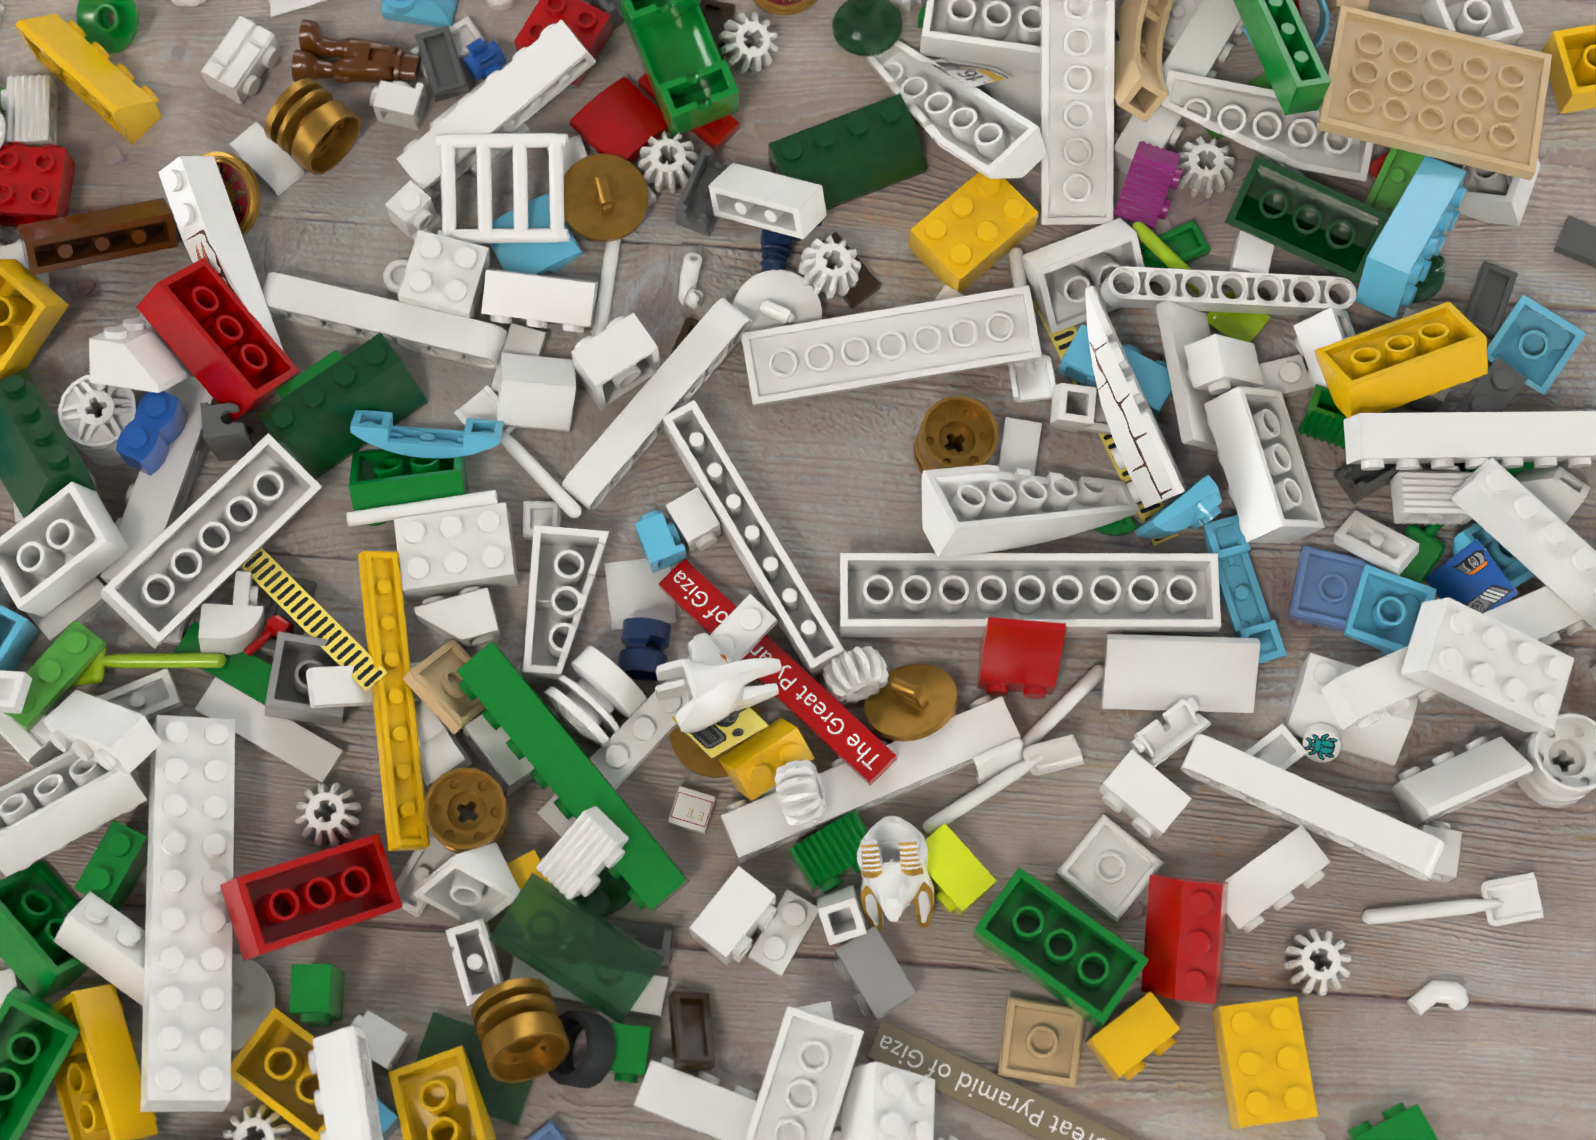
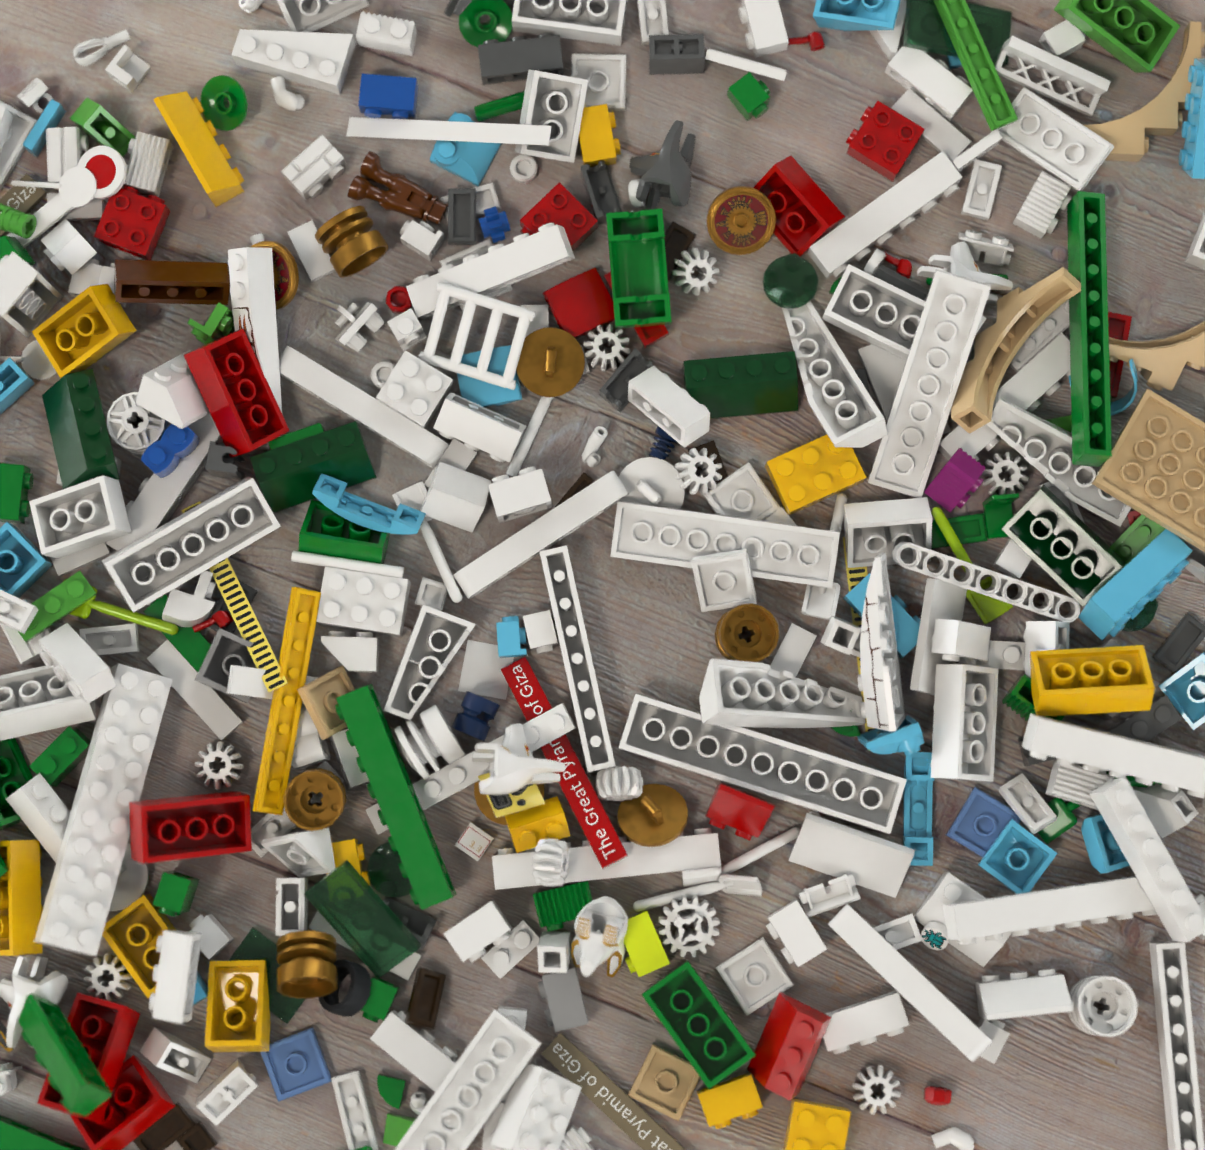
camera: 20 degrees right, 10 degrees up
white brick [536,806,629,900] -> none
sticker [922,58,1012,88] -> none
white piece [1362,872,1544,927] -> none
white brick [1400,598,1575,732] -> none
blue sticker [1426,539,1518,614] -> none
none -> bright green bracket [187,302,235,345]
none -> white hips [334,302,384,352]
none -> red tile [386,286,412,314]
none -> white gear [658,895,720,958]
none -> white tile [691,549,757,612]
none -> white tile [703,462,780,521]
none -> red tile [923,1086,952,1106]
none -> green bracket [982,493,1019,539]

